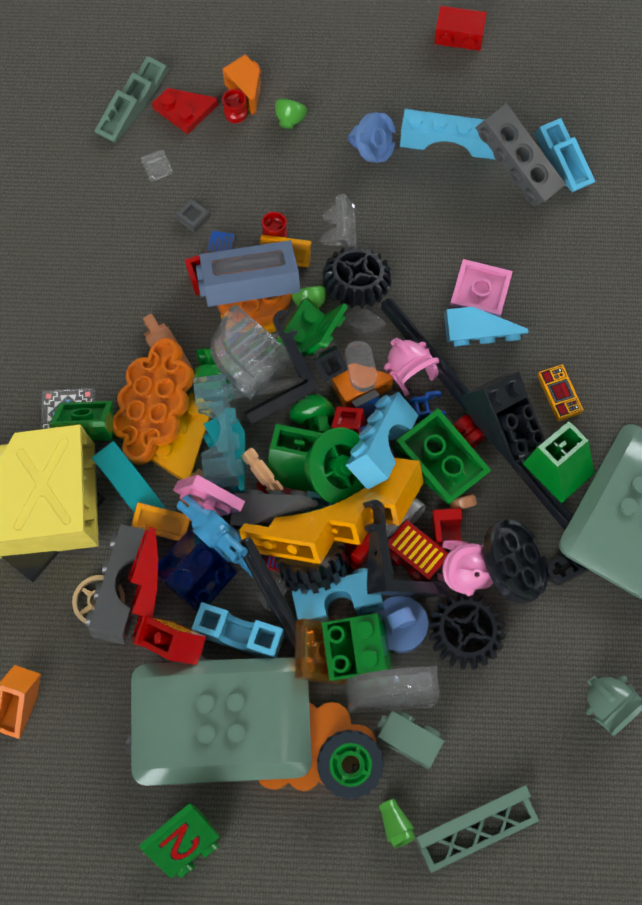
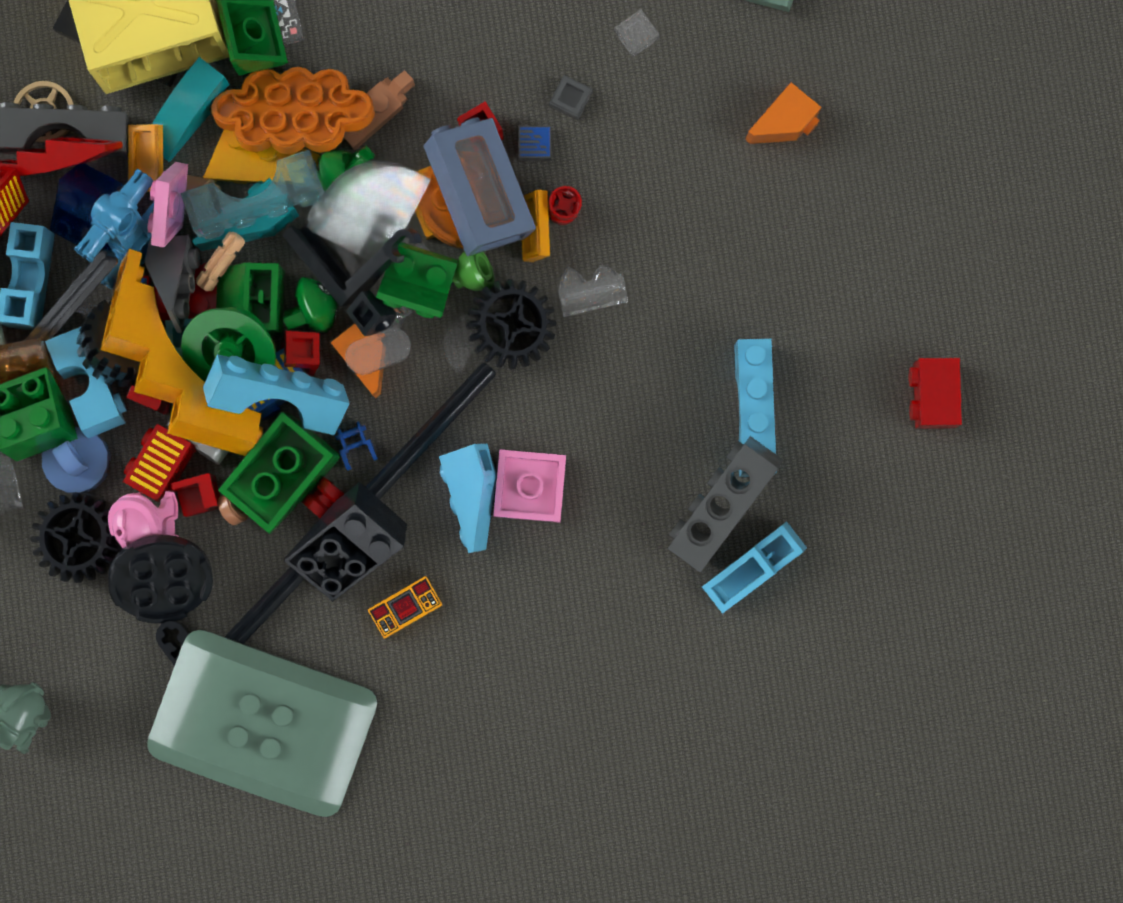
camera: 80 degrees right, 15 degrees up
red wing [152,88,219,135] -> none
red wheel [222,89,248,124] -> none
bright green brick [275,98,308,130] -> none
medium blue tile [348,112,396,163] -> none
dark grey tile [352,389,380,422] -> none
black hinge [363,500,448,597] -> none
bright pink helmet [384,338,439,397] -> none
green slope [523,421,595,503] -> none

